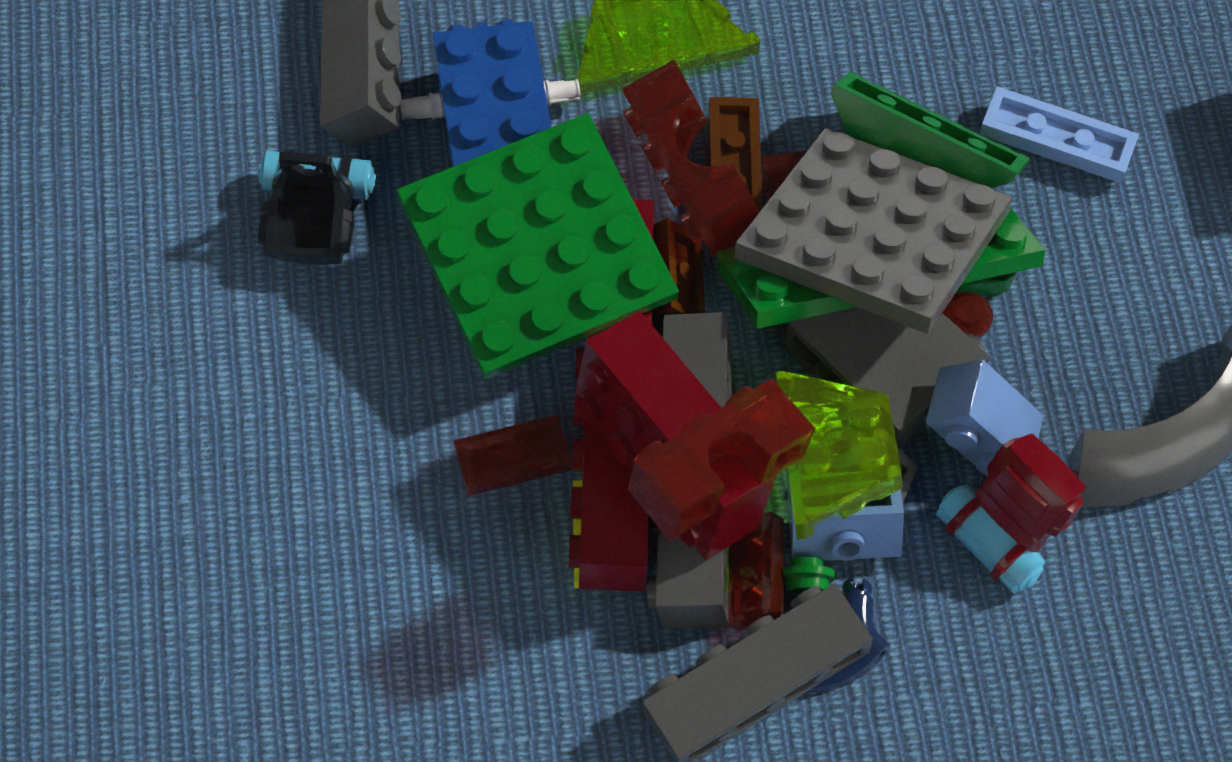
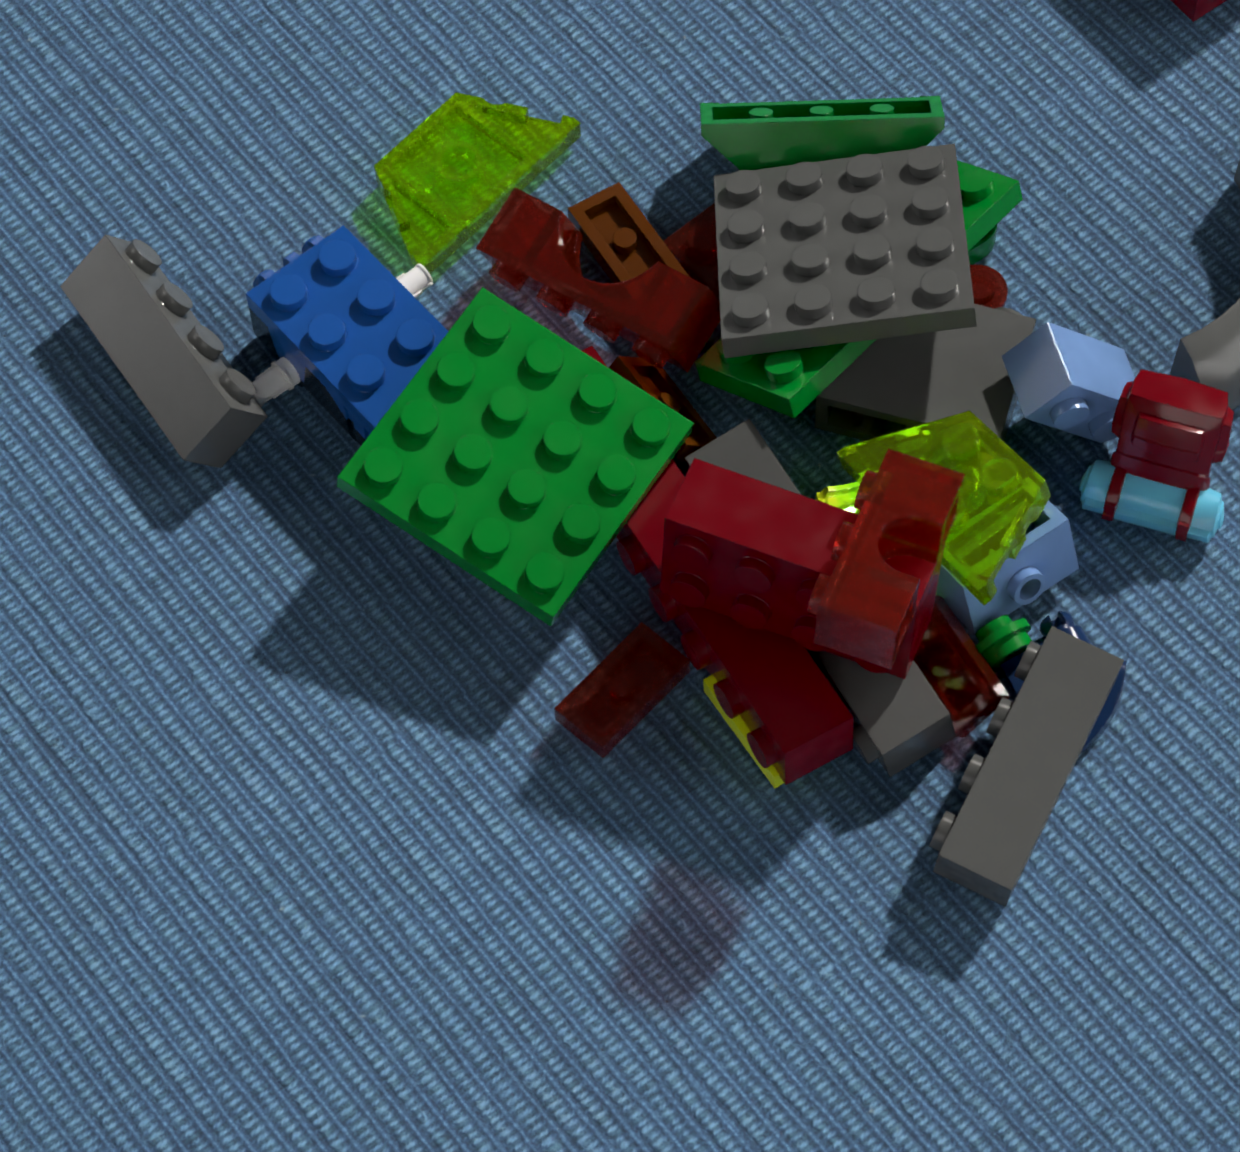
camera: 25 degrees left, 0 degrees up
black piece [258,150,376,265] -> none
light blue plate [979,86,1139,183] -> none

